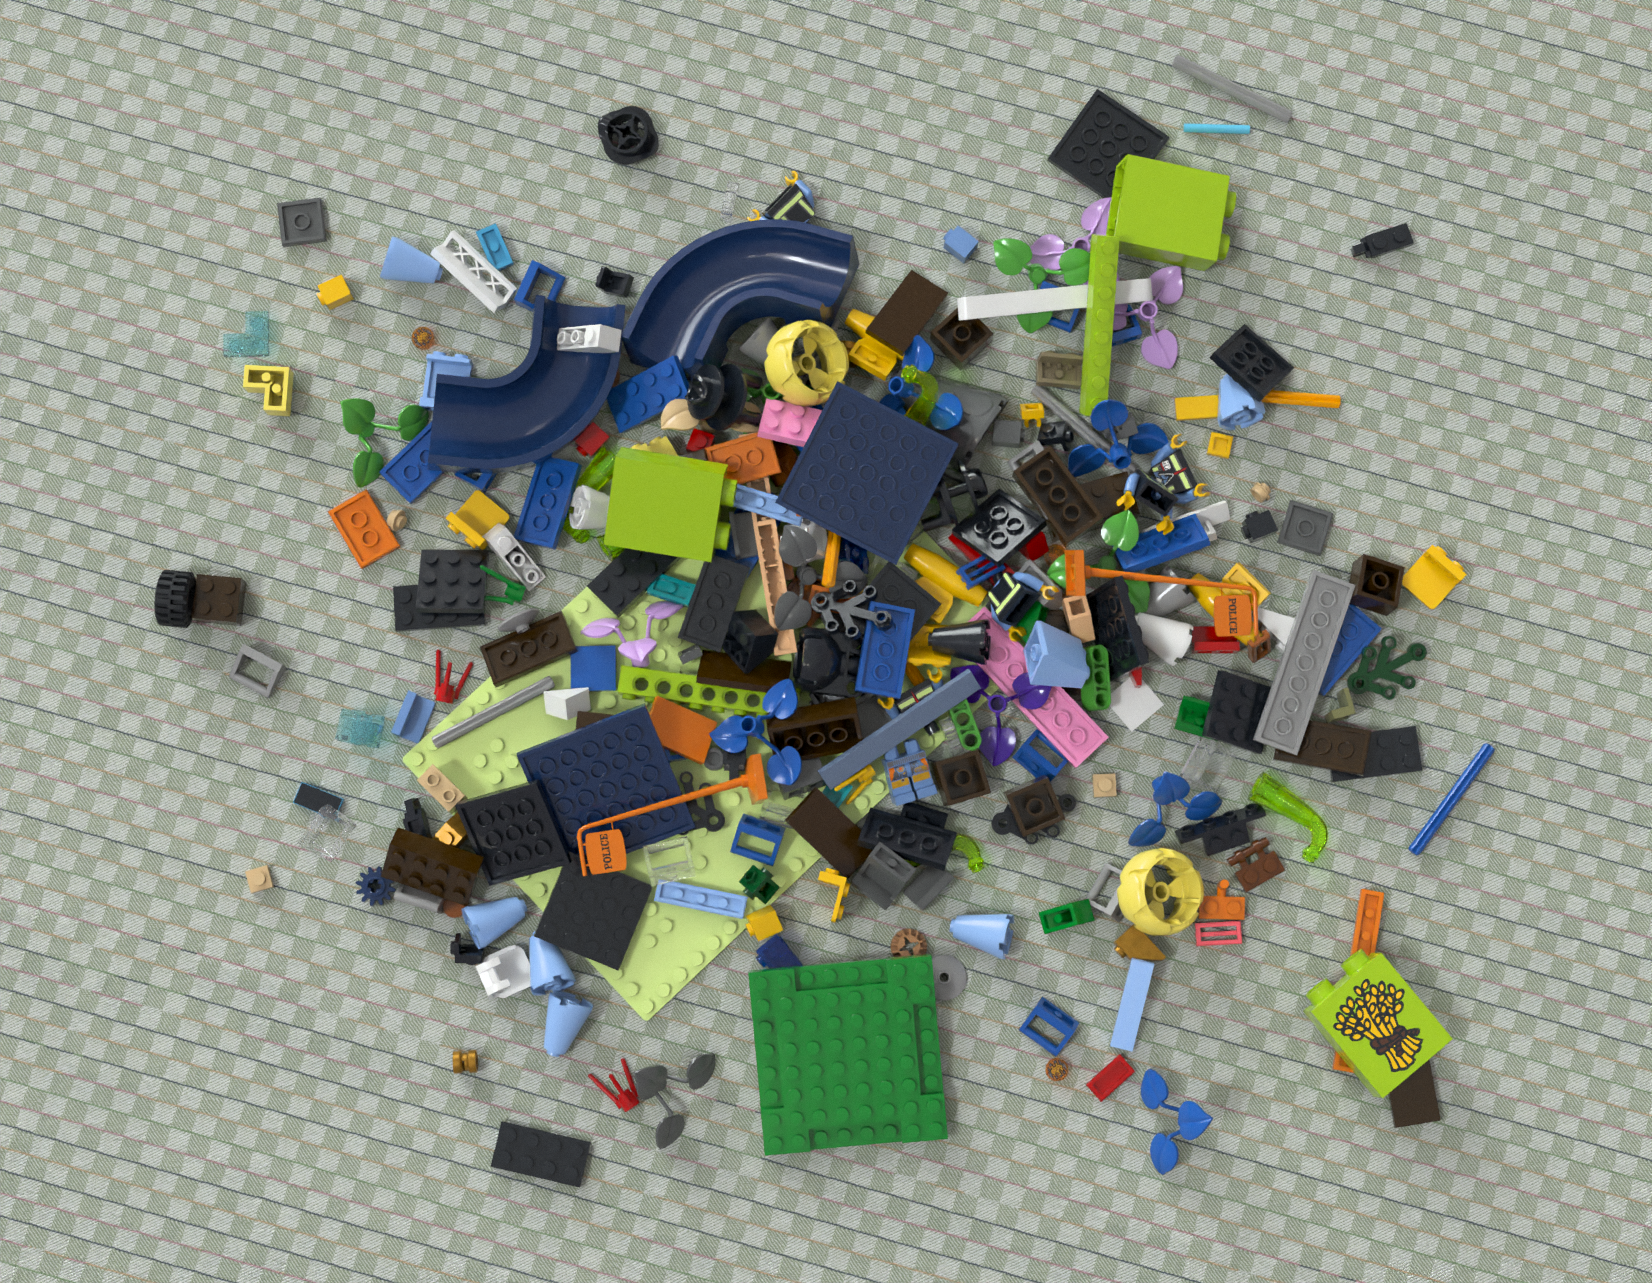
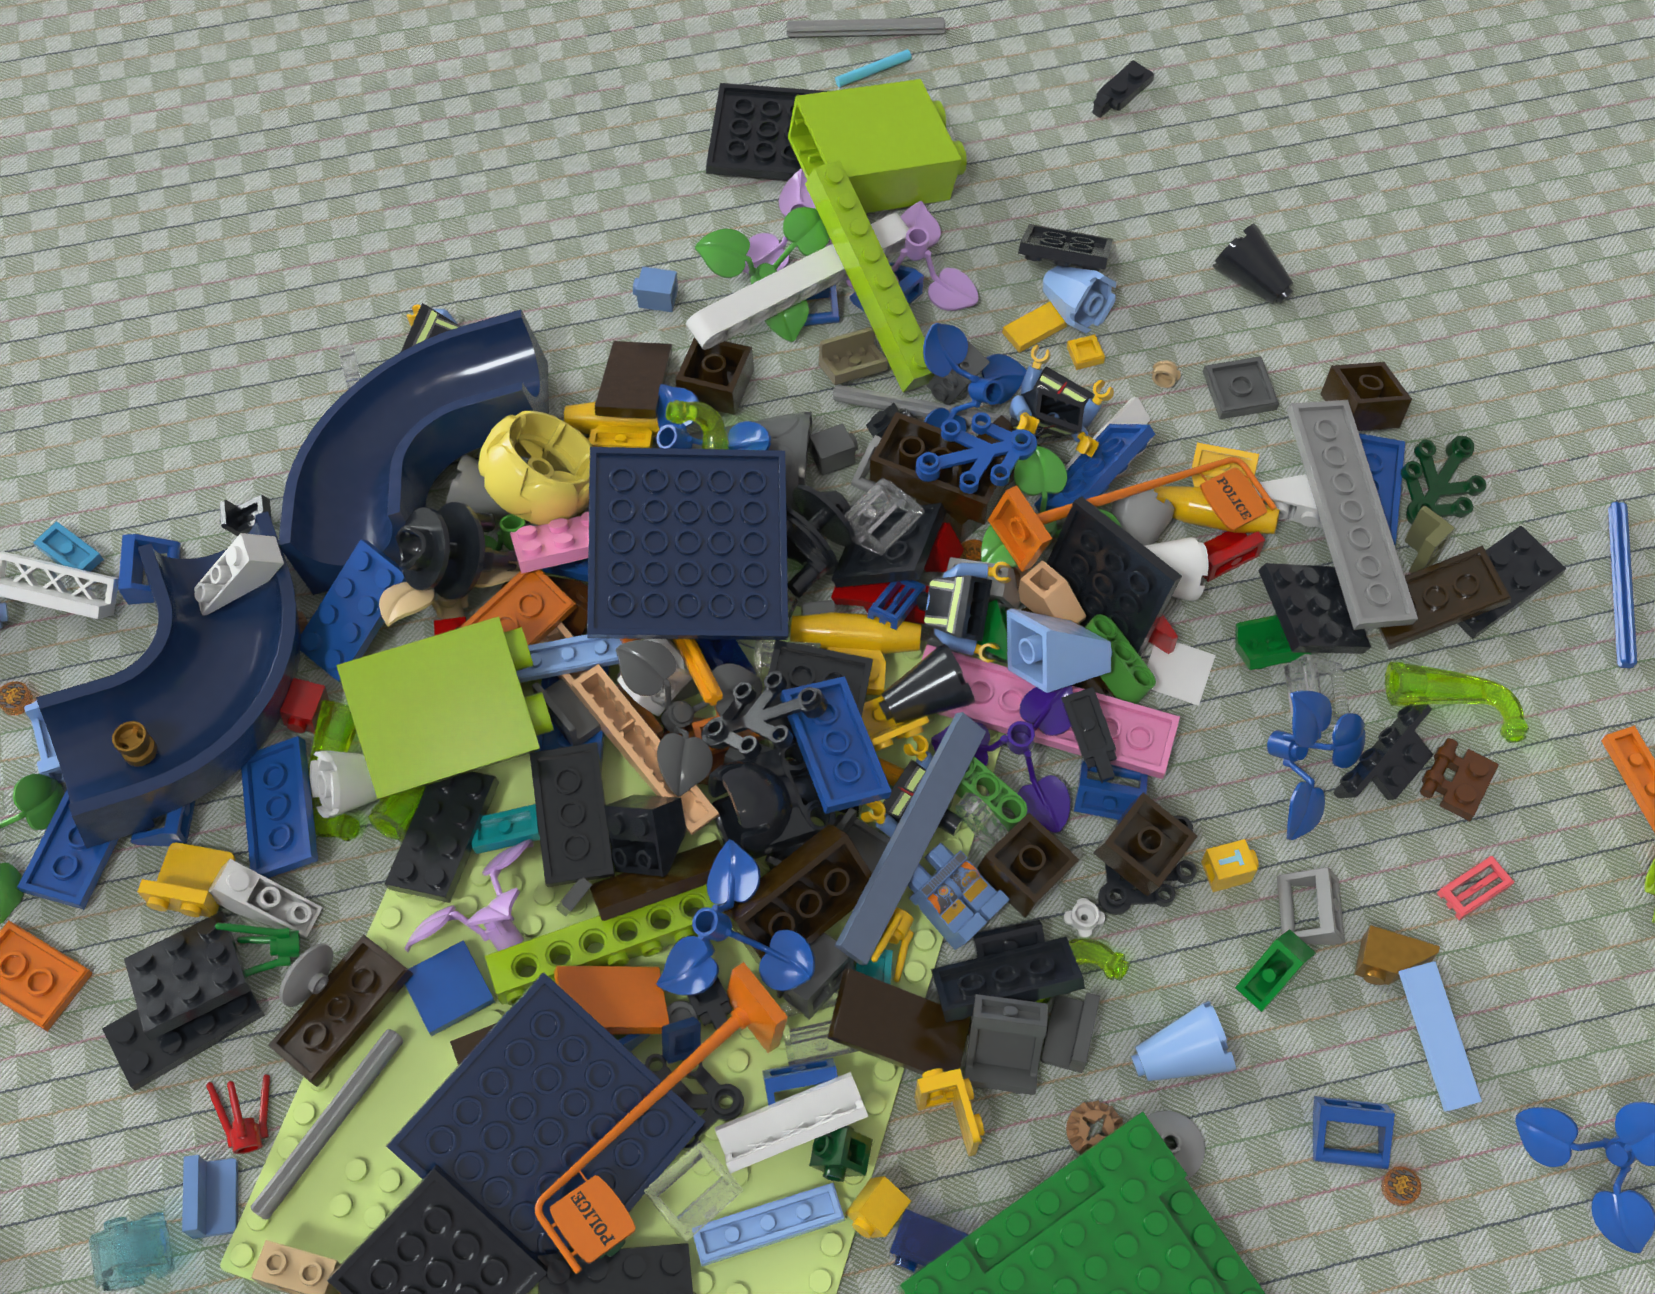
camera: 30 degrees left, 20 degrees down
tan plate [387,509,407,531] -> none
white slope [544,687,591,720] -> none
black piece [598,106,659,165] -> none
yellow tile [1020,403,1044,428] -> none
red tile [1086,1054,1135,1102] -> none
tan plate [1092,774,1117,798] -> none
light yellow wheel [1117,848,1204,936] -> none
orange plate [1198,879,1245,920] -> none
black brick [1240,510,1278,544] -> none
dark orange tile [1247,629,1271,663] -> none
light orange axle [1261,390,1341,408] -> none
yellow bracket [1402,545,1467,610] -> none
none -> pearl gold wheel [112,721,157,767]
none -> dark blue plate [662,1016,701,1064]
none -> white fence [715,1072,869,1174]
none -> dark grey tile [801,600,835,616]
none -> clear tile [844,478,925,555]
none -> blue plant [916,412,1037,494]
none -> black hinge [1061,687,1117,783]
none -> white plate [1064,898,1105,938]
none -> yellow brick [1201,839,1259,892]
none -> black cone [1212,223,1293,304]

